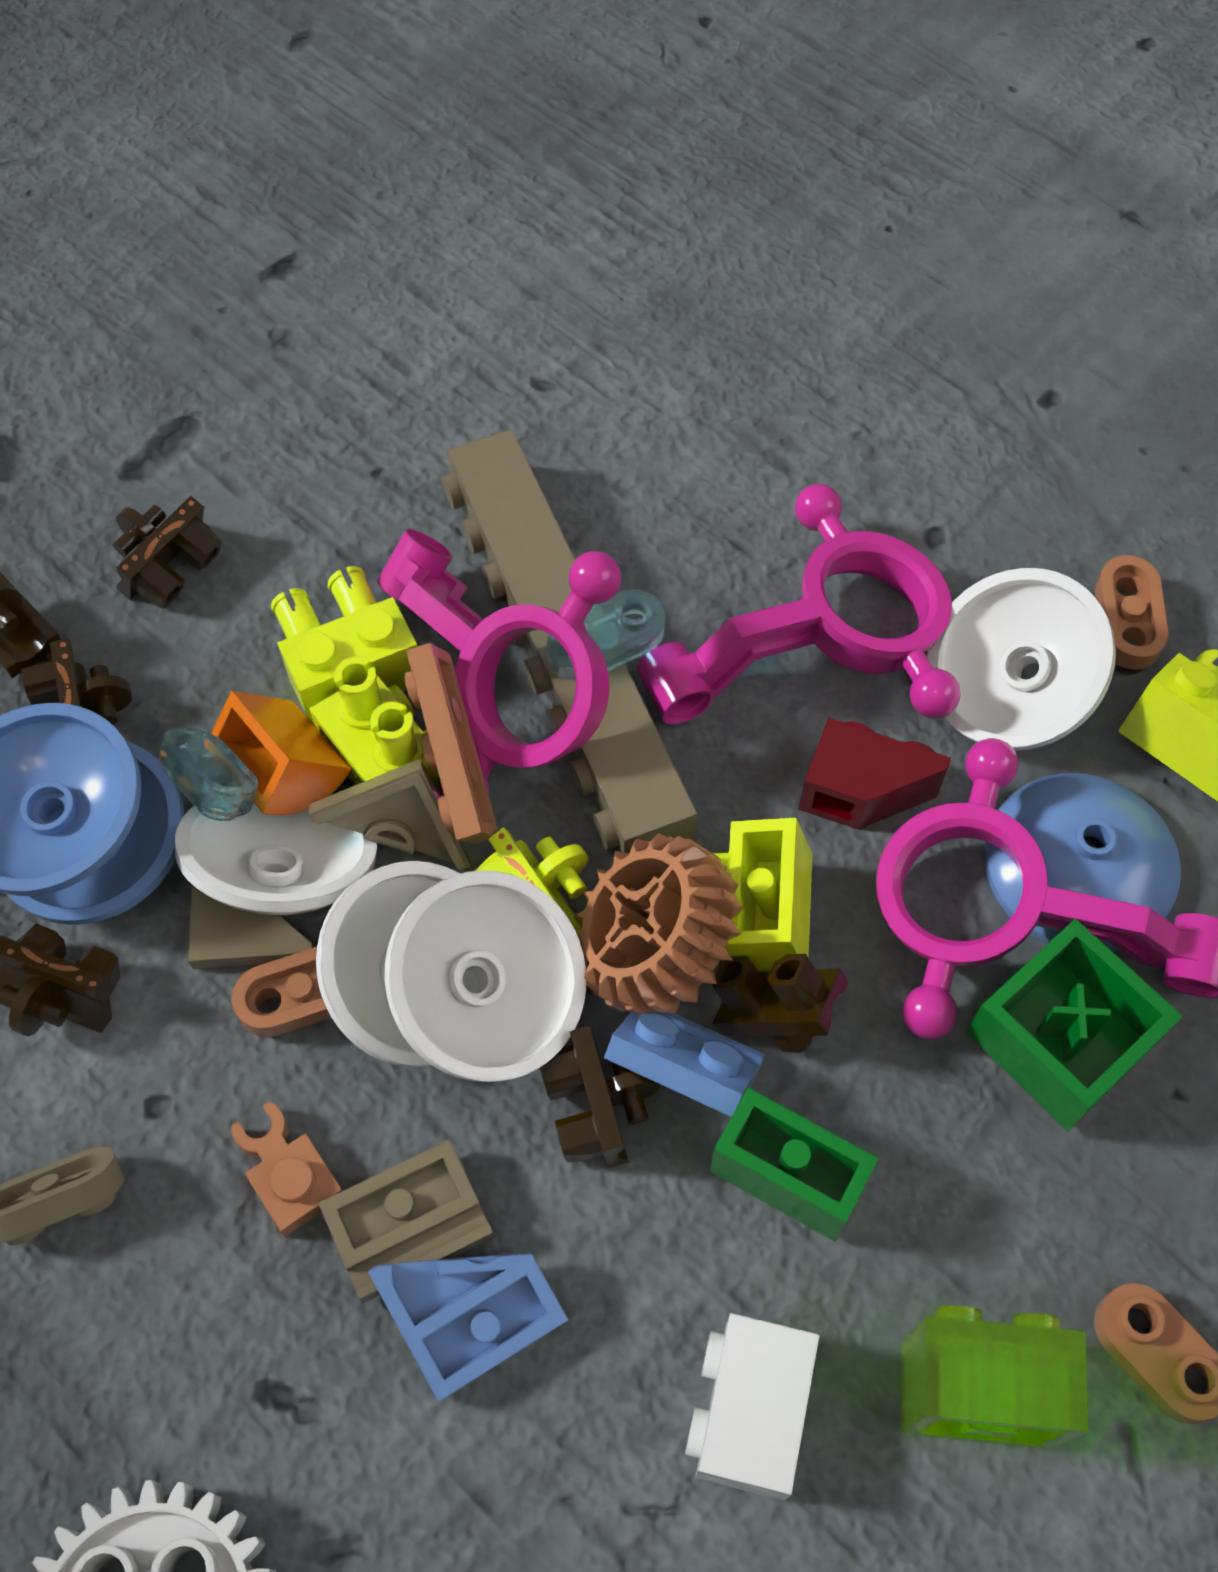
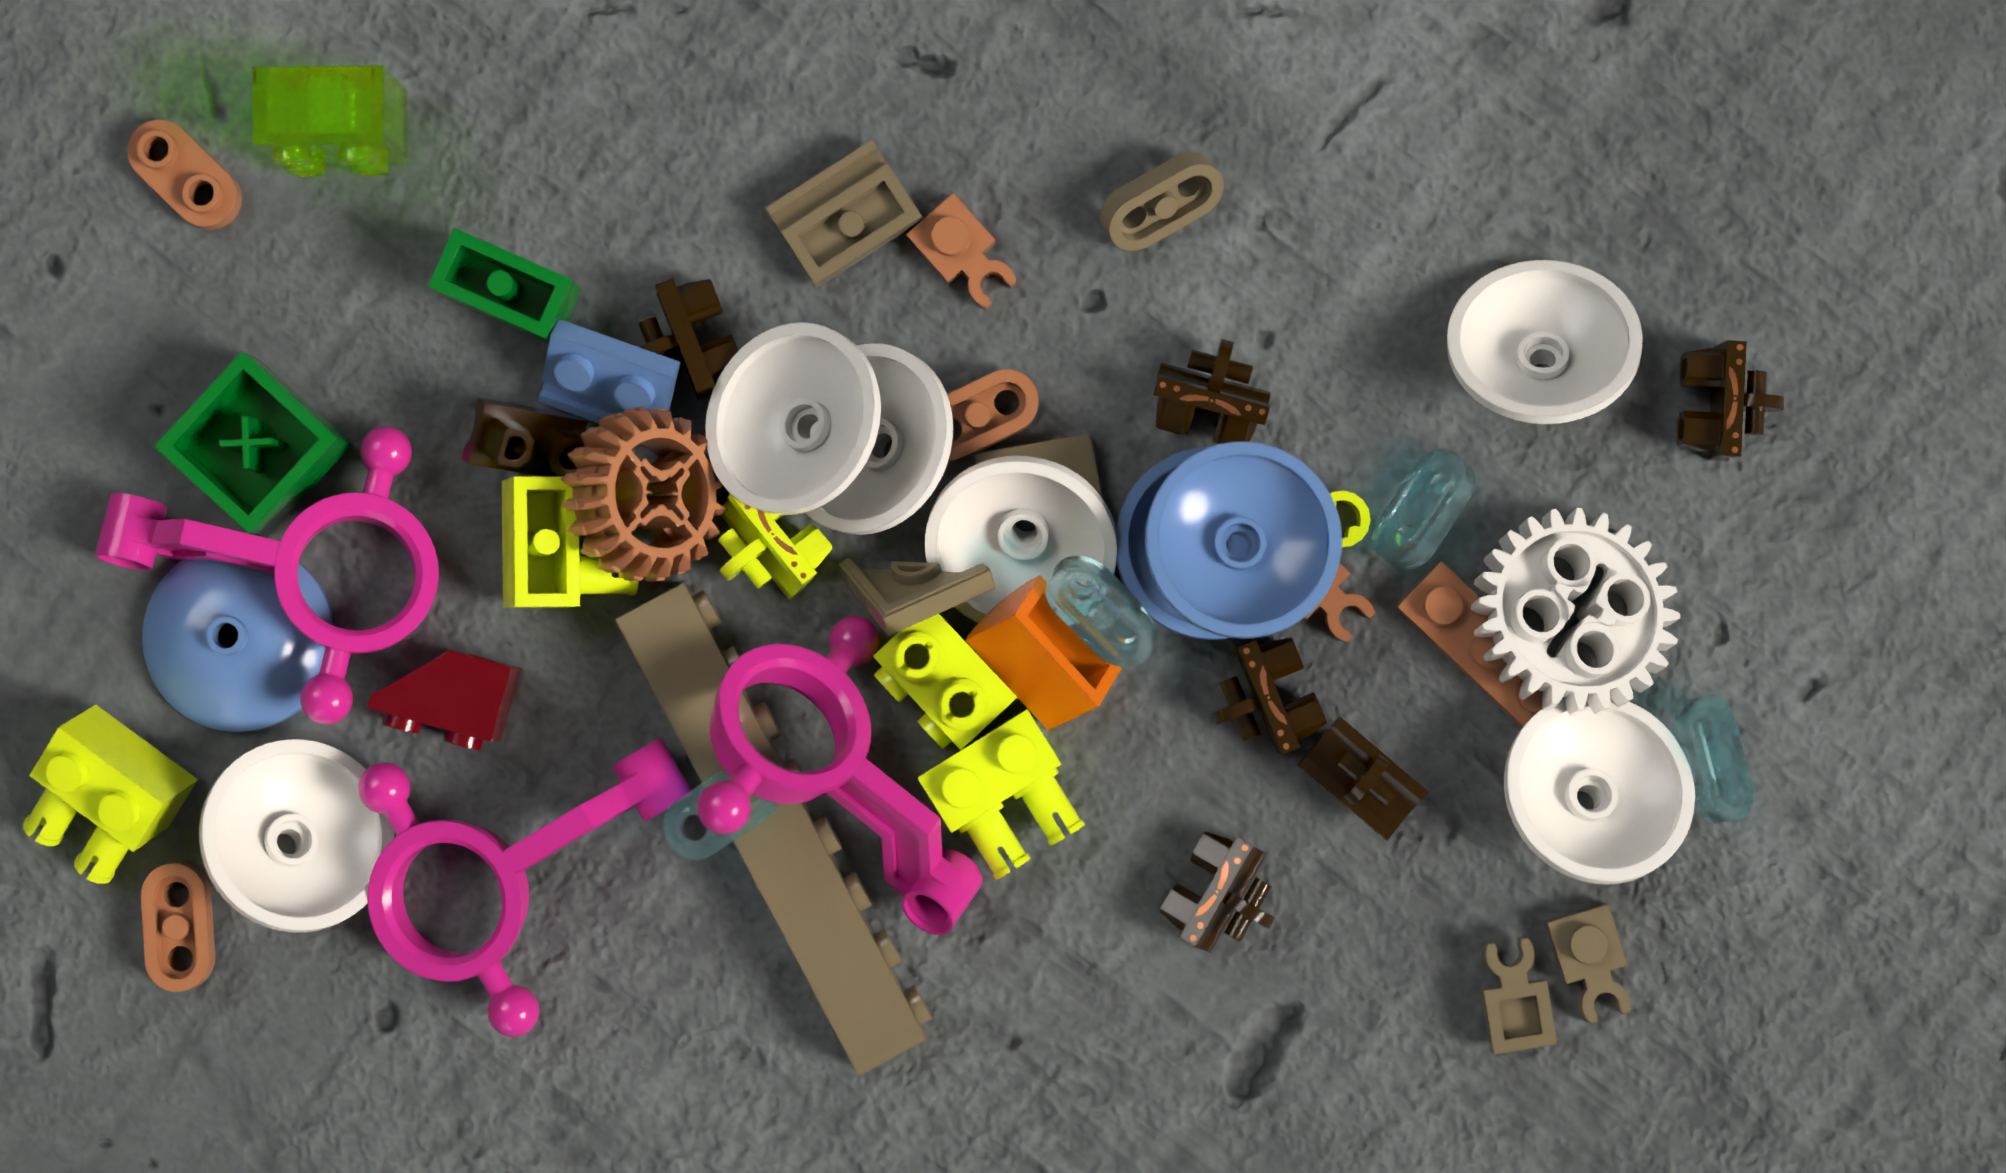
camera: 170 degrees right, 25 degrees up
medium blue wing [368,1253,568,1402] -> none
nougat plate [405,643,498,844] -> none
white brick [685,1313,819,1501] -> none

